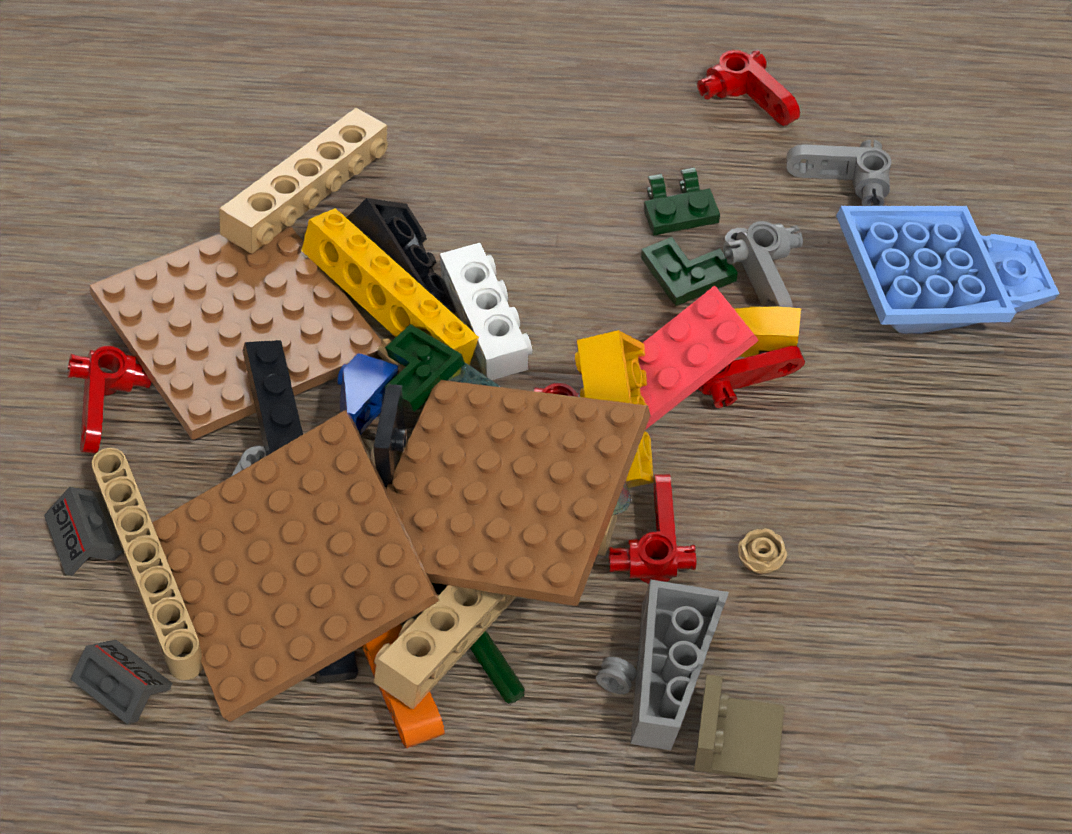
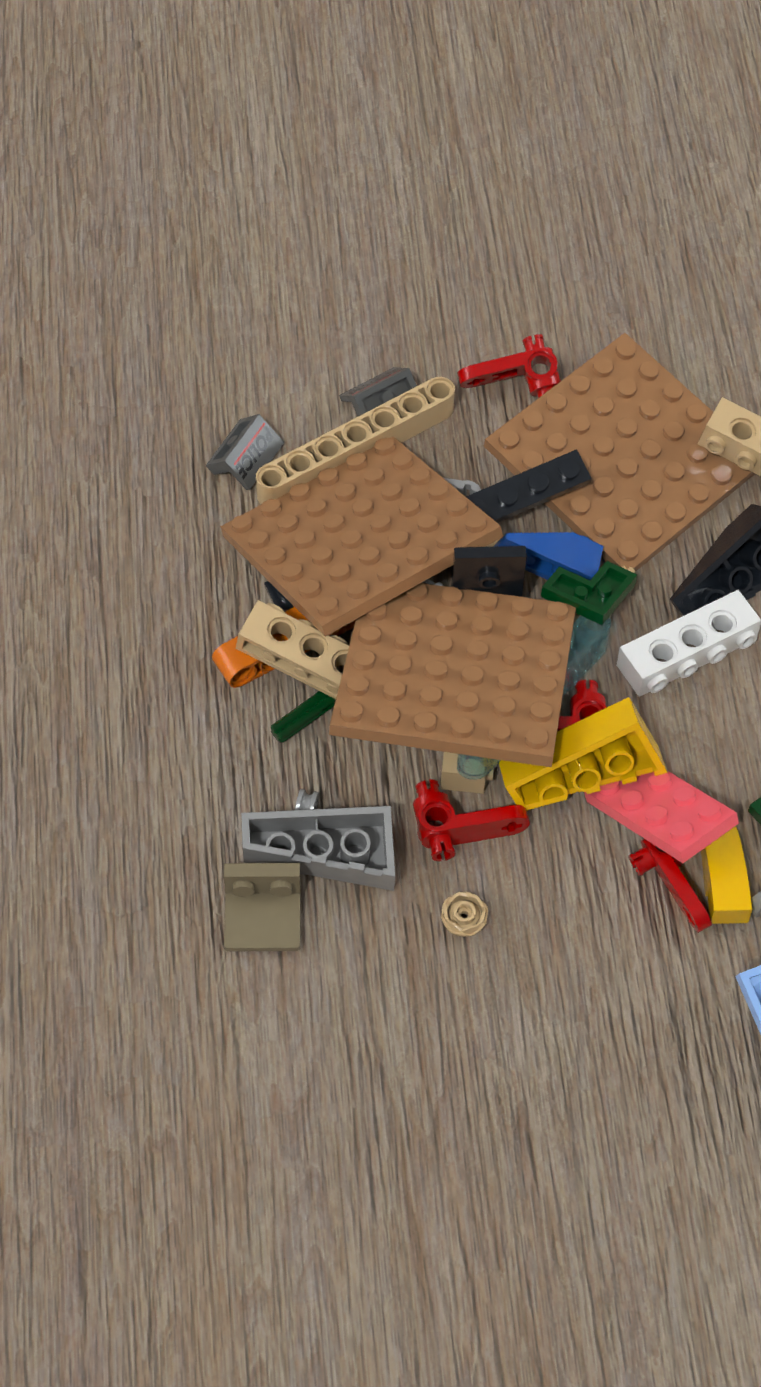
camera: 80 degrees right, 5 degrees up
yellow brick [301,208,479,376] -> none

